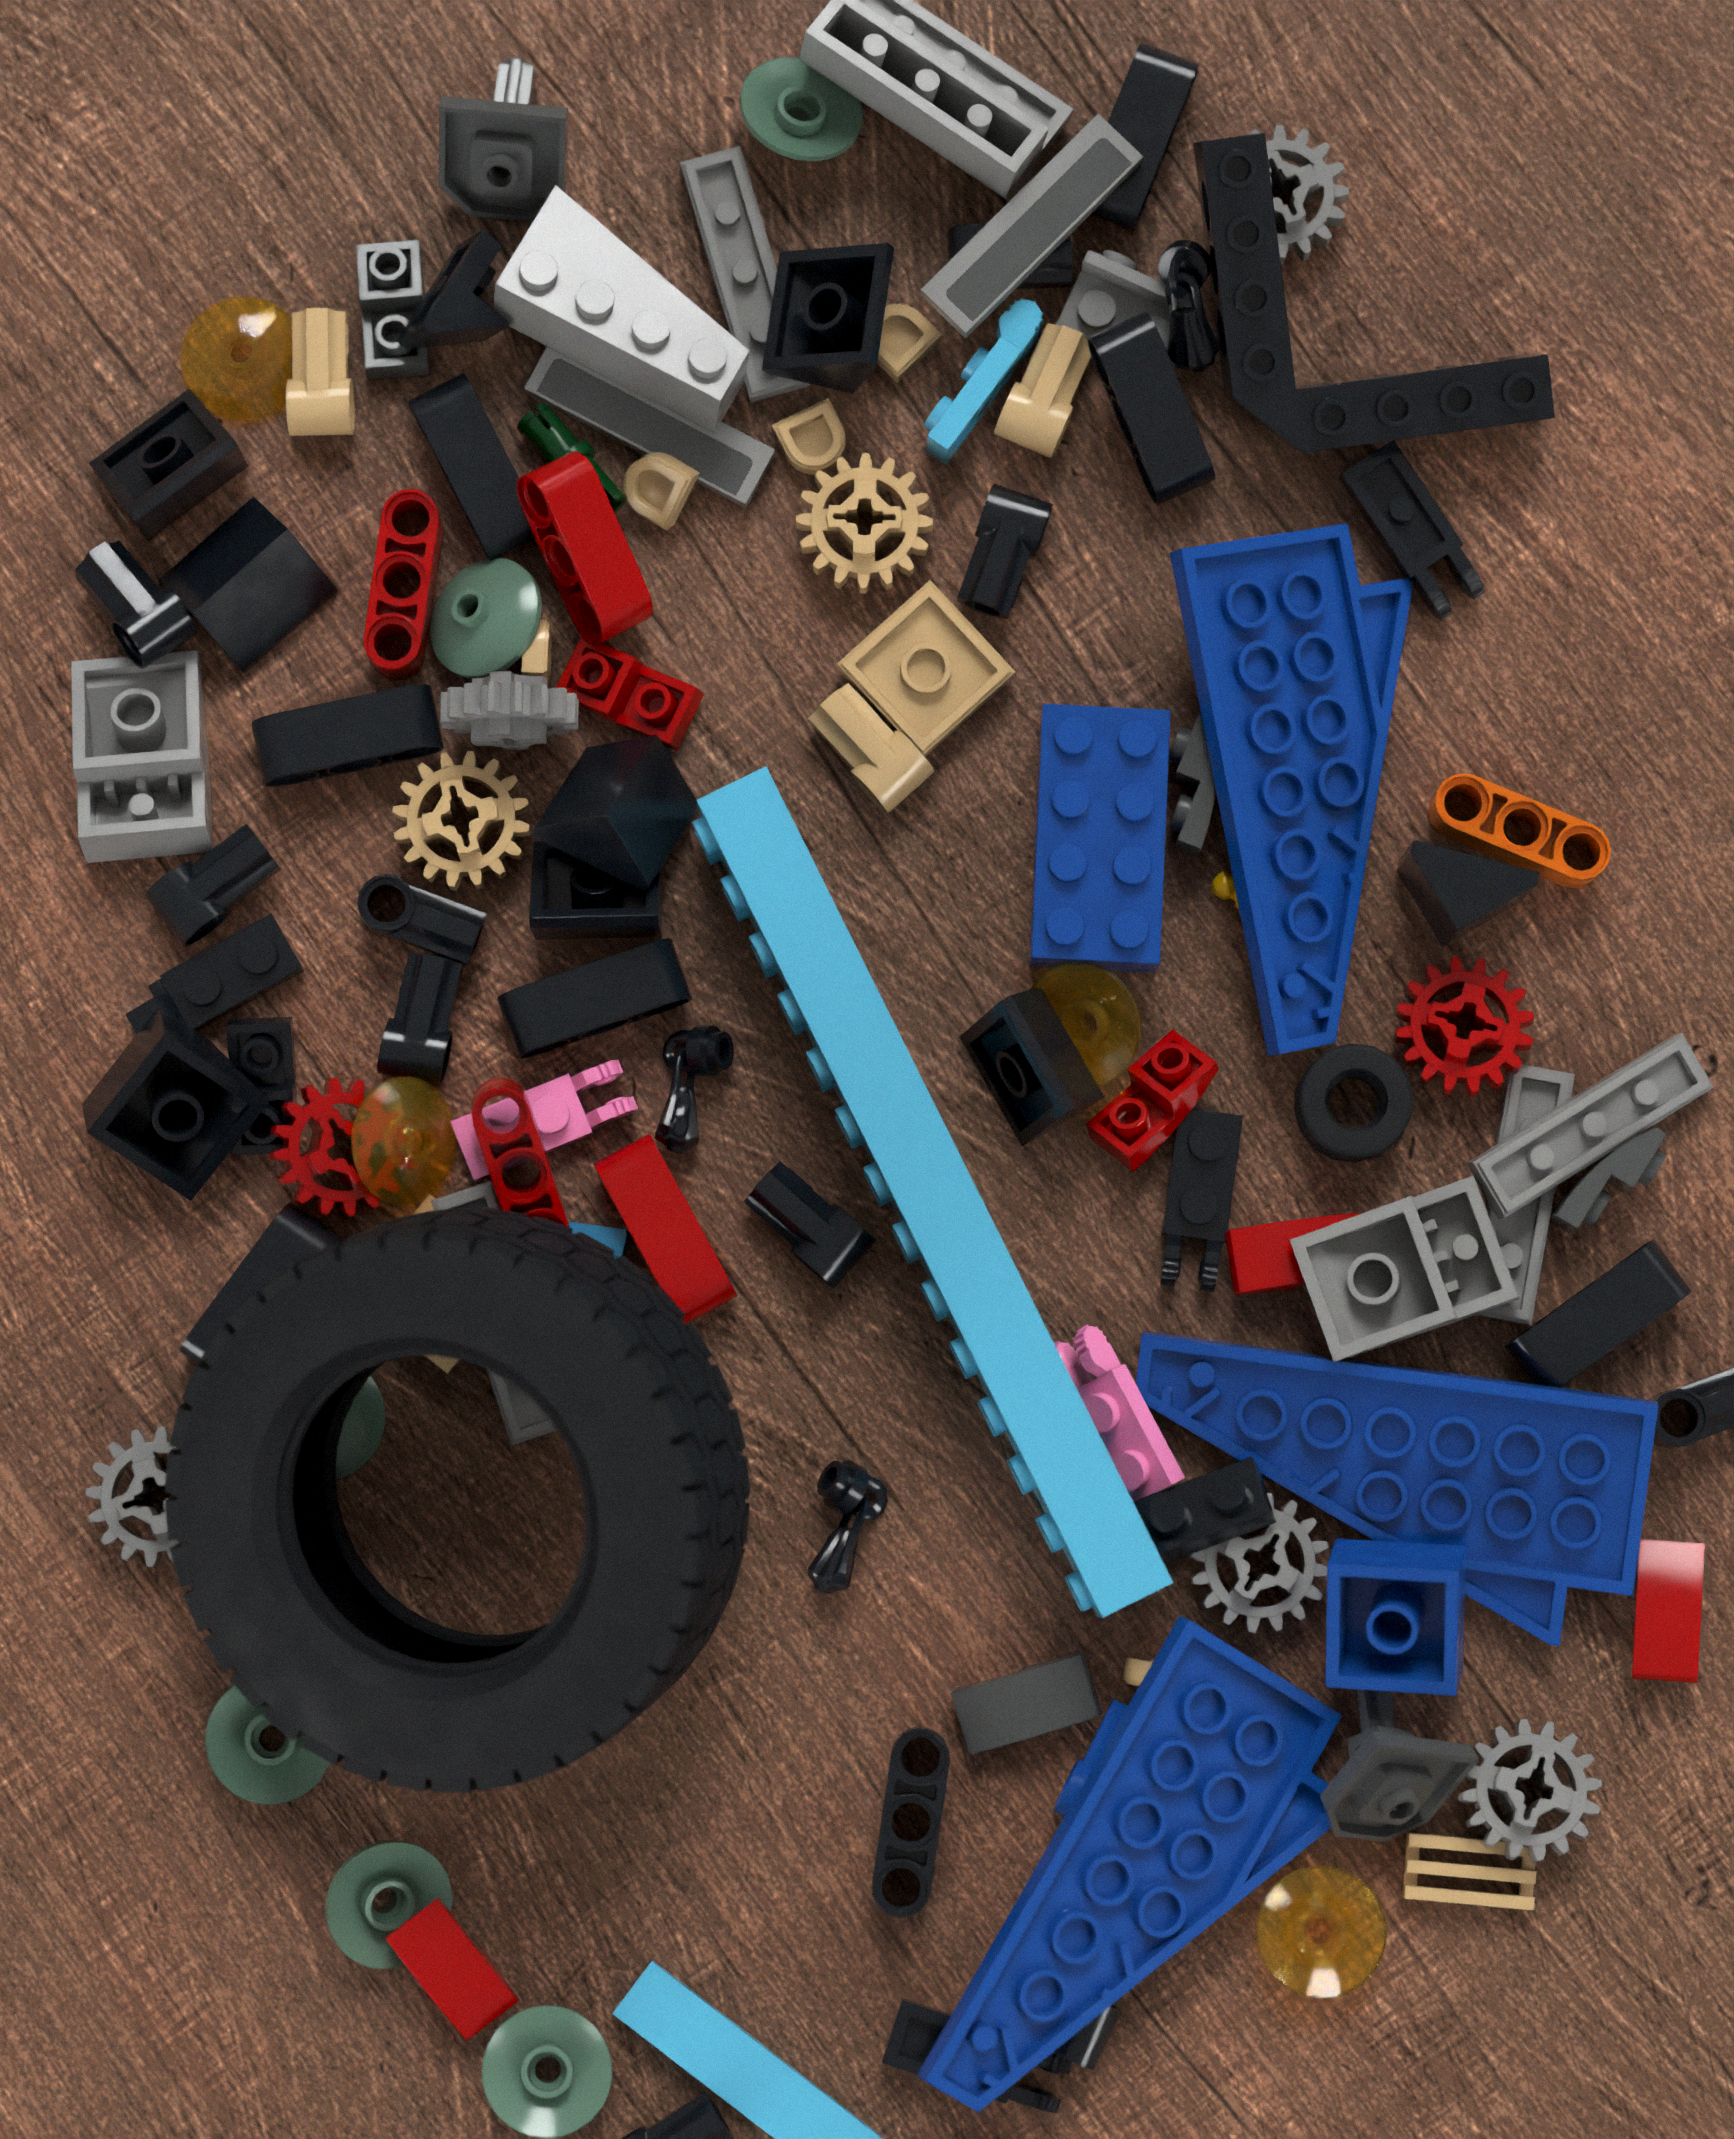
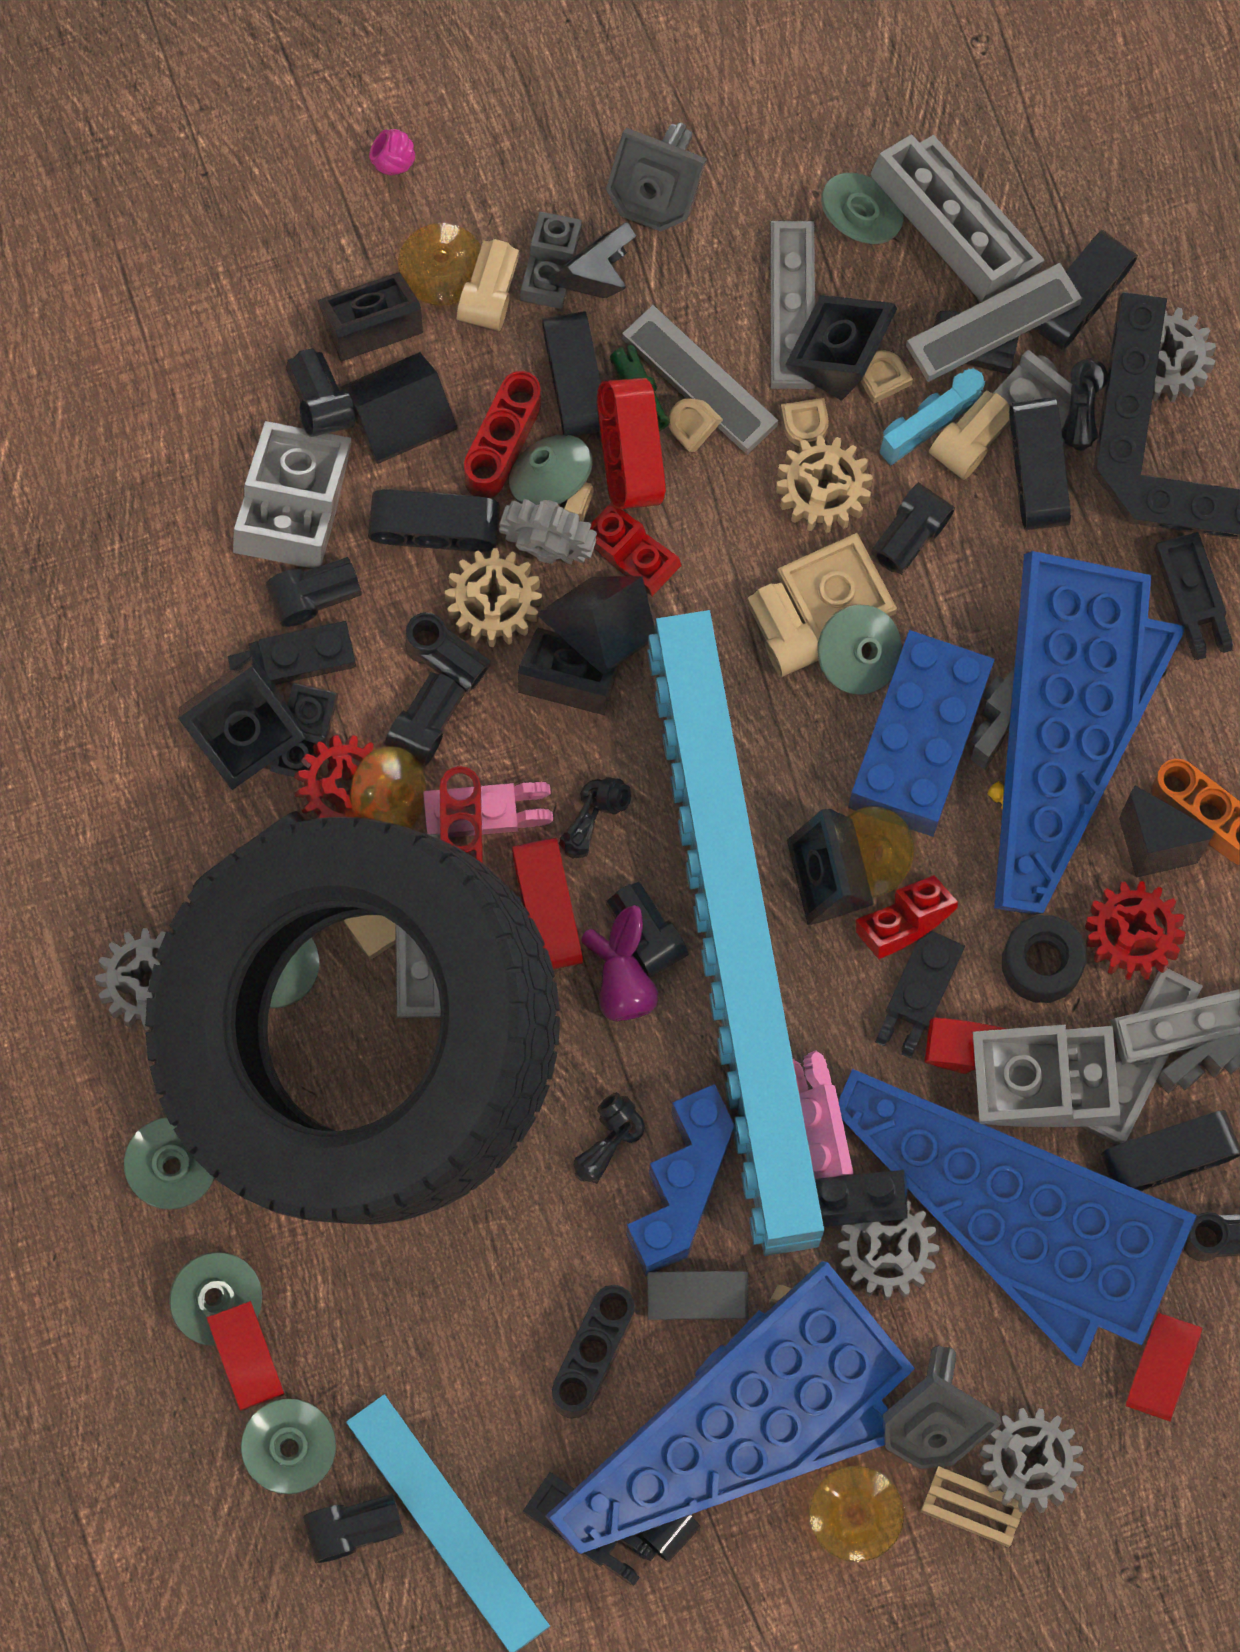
camera: 15 degrees right, 10 degrees down
wedge [493,185,750,433] -> none
black beam [497,938,692,1059] -> none
blue brick [1325,1538,1466,1696] -> none
none -> dark pink piece [369,129,415,176]
none -> magenta piece [581,905,659,1022]
none -> blue brick [626,1084,734,1277]
none -> sand green dish [818,605,902,695]

